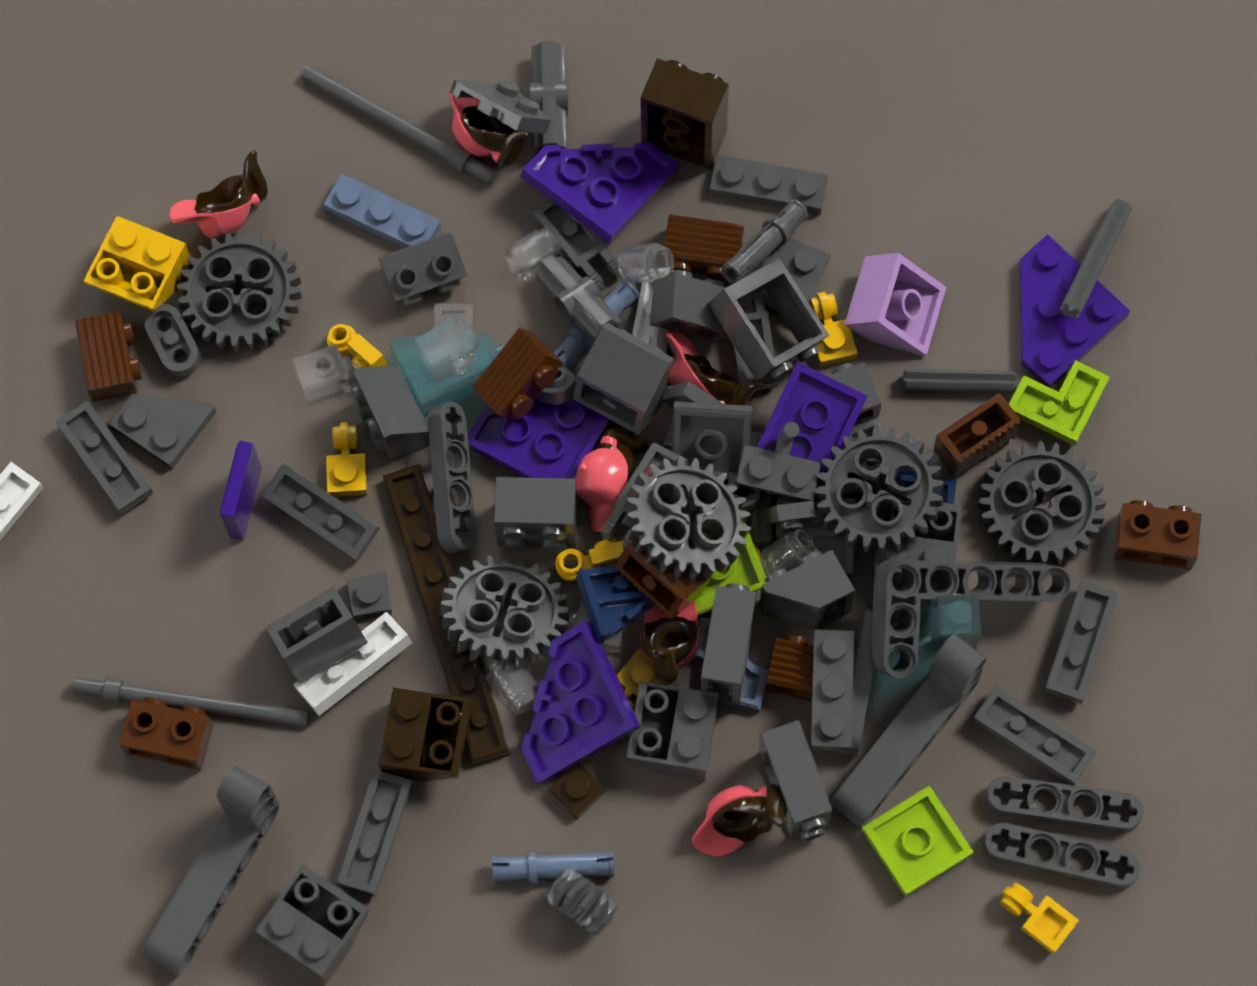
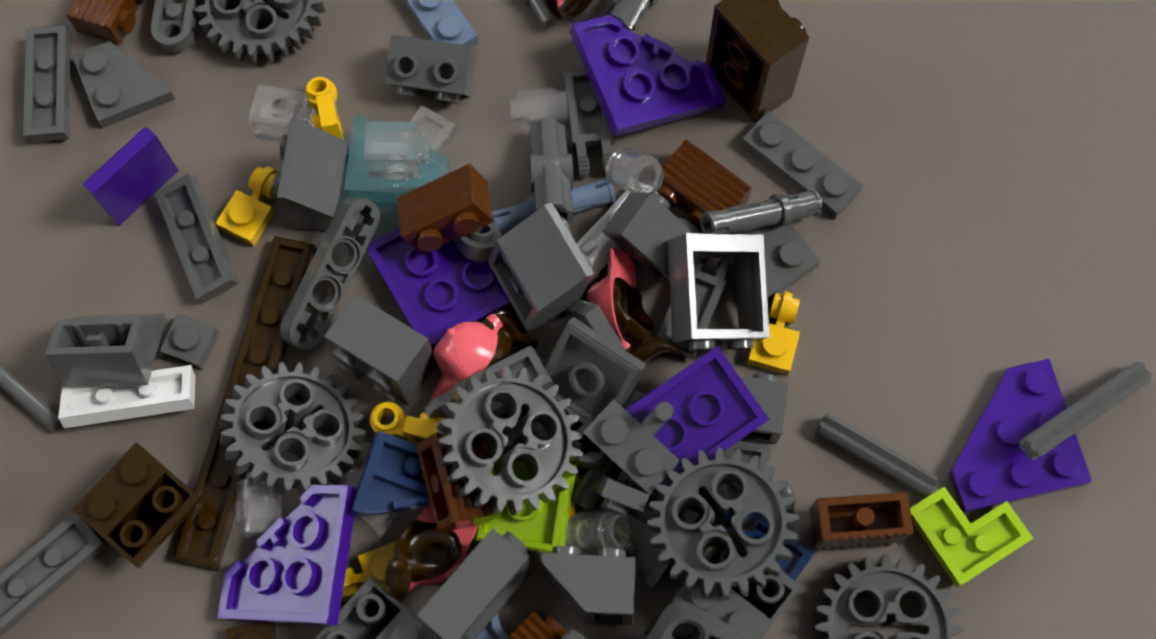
camera: 30 degrees right, 0 degrees up
lavender slope [844,253,947,356] -> none

